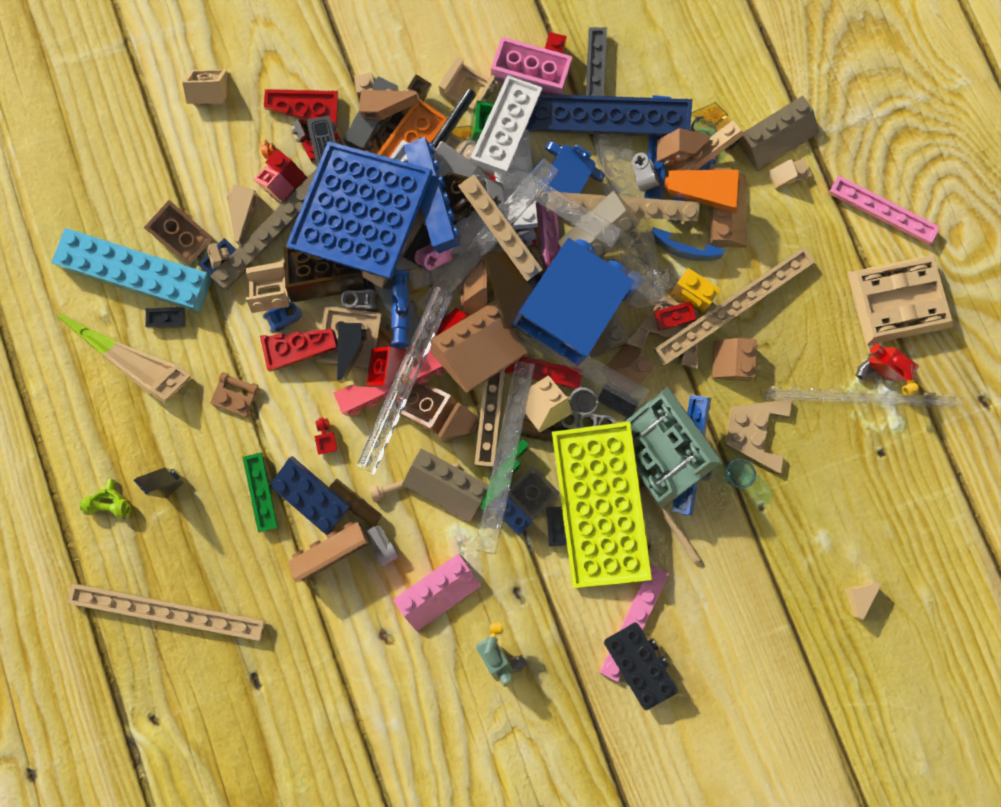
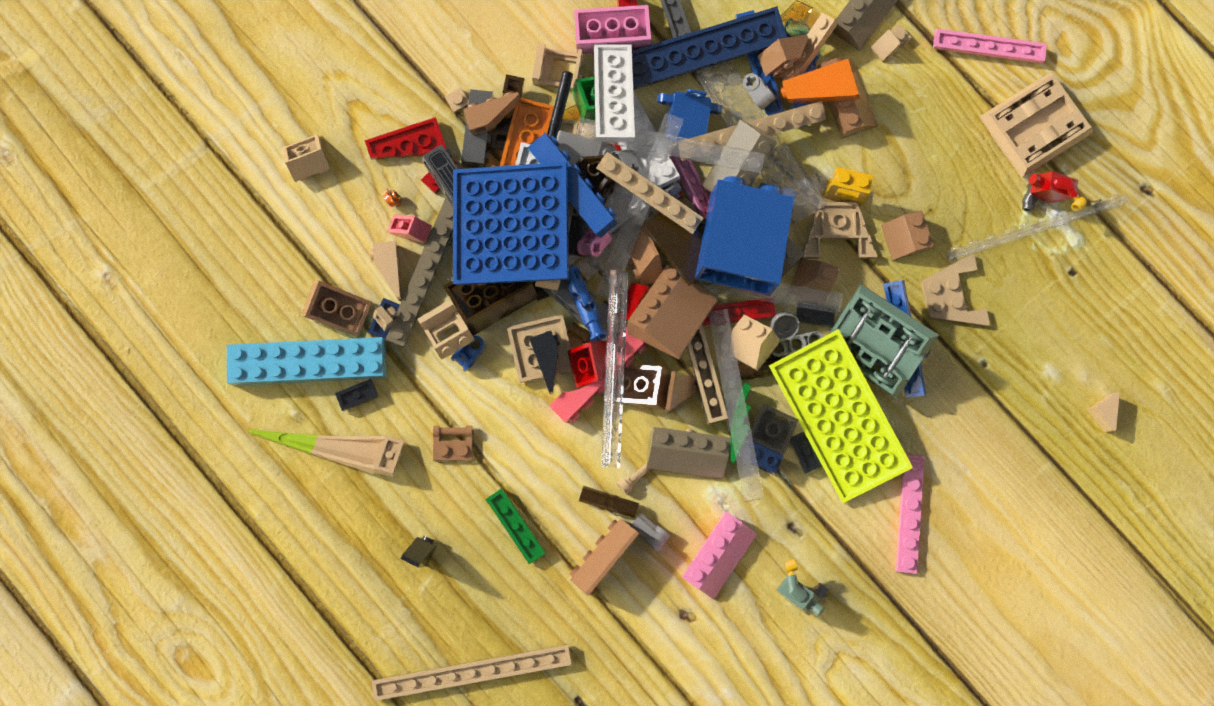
camera: 25 degrees left, 0 degrees up
lime piece [80,479,131,519] -> none
red wing [260,329,338,372] -> none
red slope [265,148,308,191] -> none
dark blue plate [270,456,351,536] -> none
dark brown tile [292,119,310,143] -> none
red plate [314,417,338,455] -> none
light grey piece [341,289,378,312] -> none
black bracket [604,622,678,710] -> none
tan piece [640,484,700,563] -> none
blue slope [649,227,725,261] -> none
tan plate [654,247,815,366] -> none
red plate [654,301,697,331] -> none
clear light blue hair [725,458,756,489] -> none

